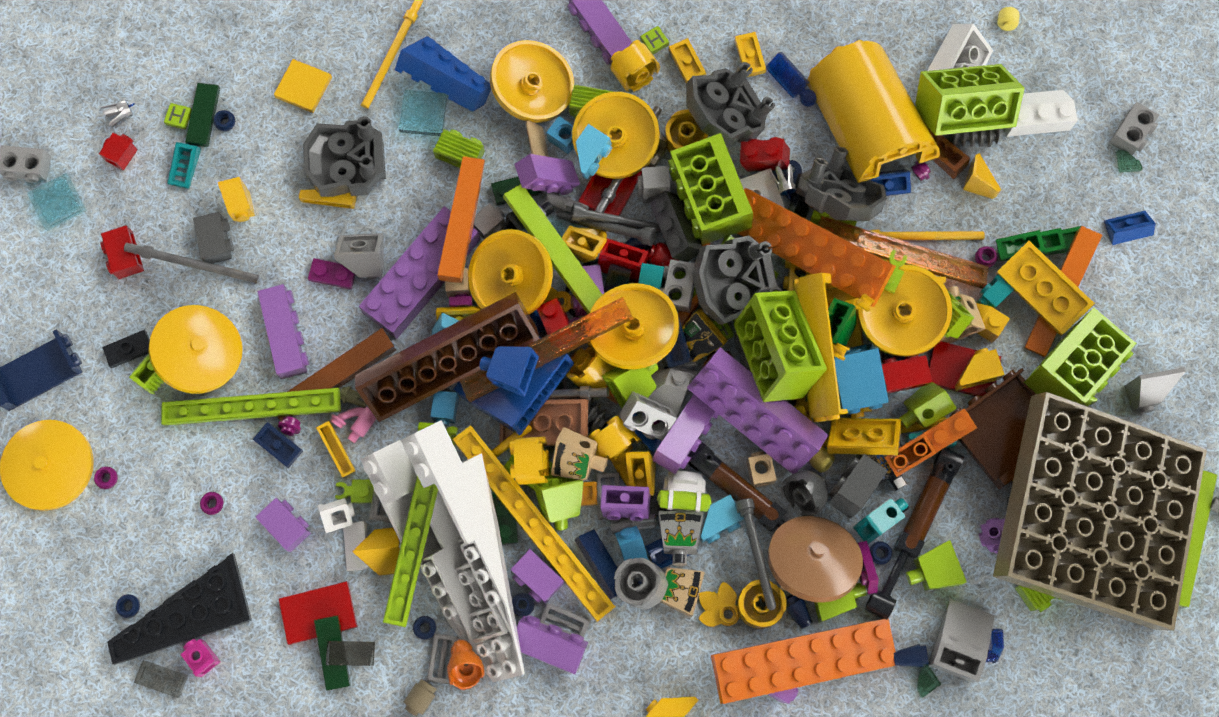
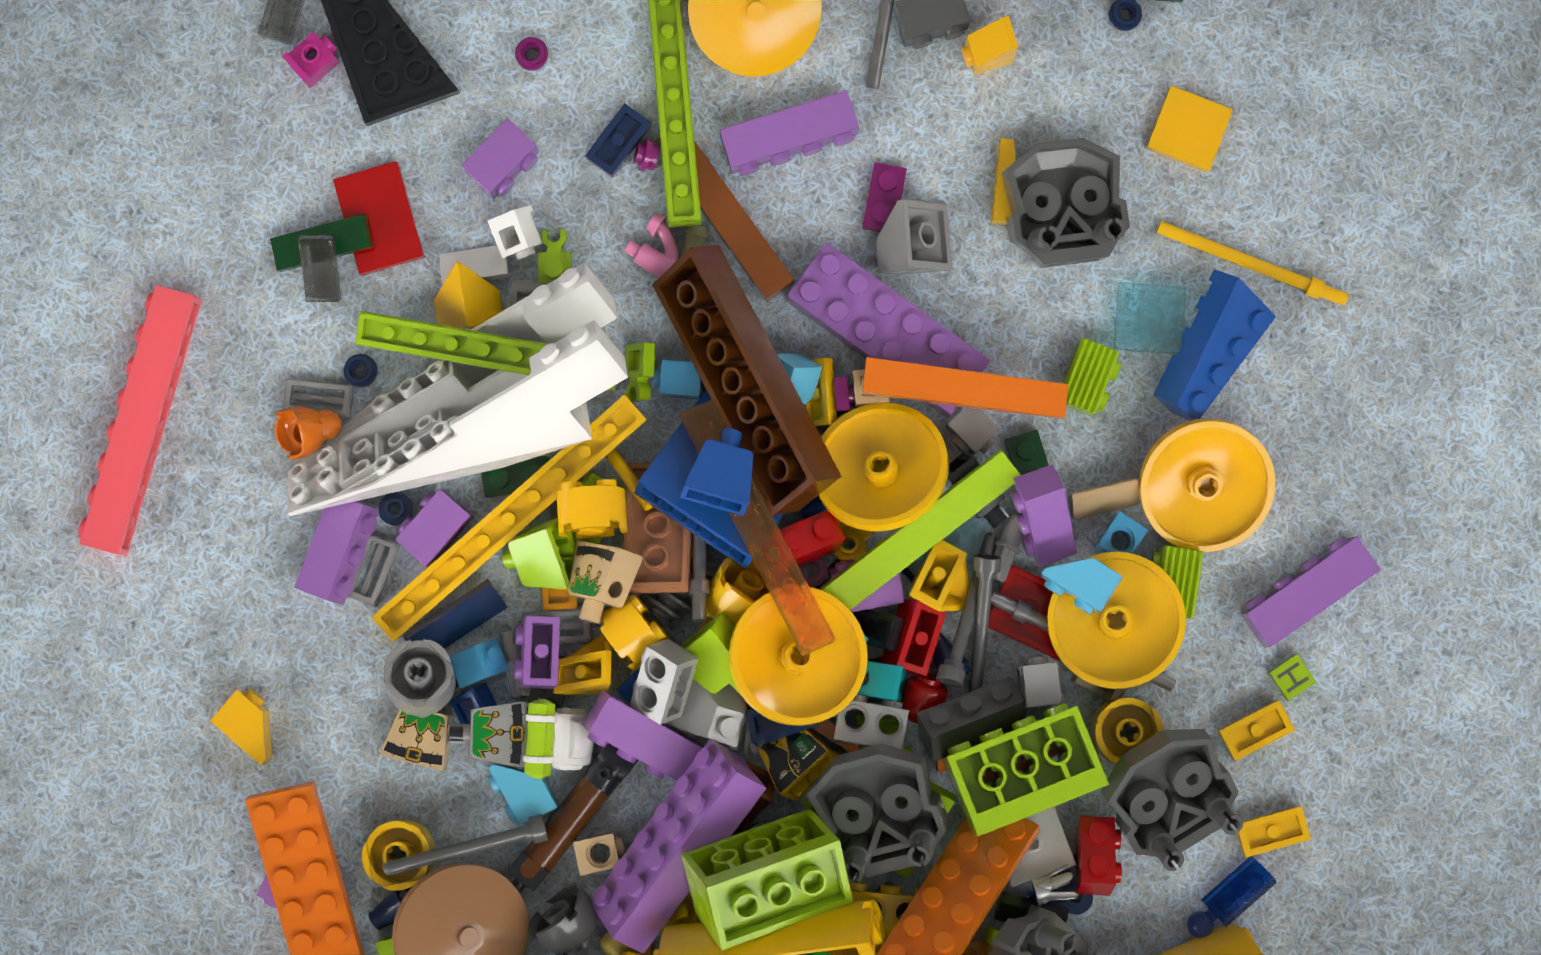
camera: 90 degrees right, 10 degrees up
yellow piece [316,421,356,478] -> none
dark tan brick [403,679,437,716] -> none
yellow brick [610,40,660,92] -> none
yellow plate [699,582,740,627] -> none

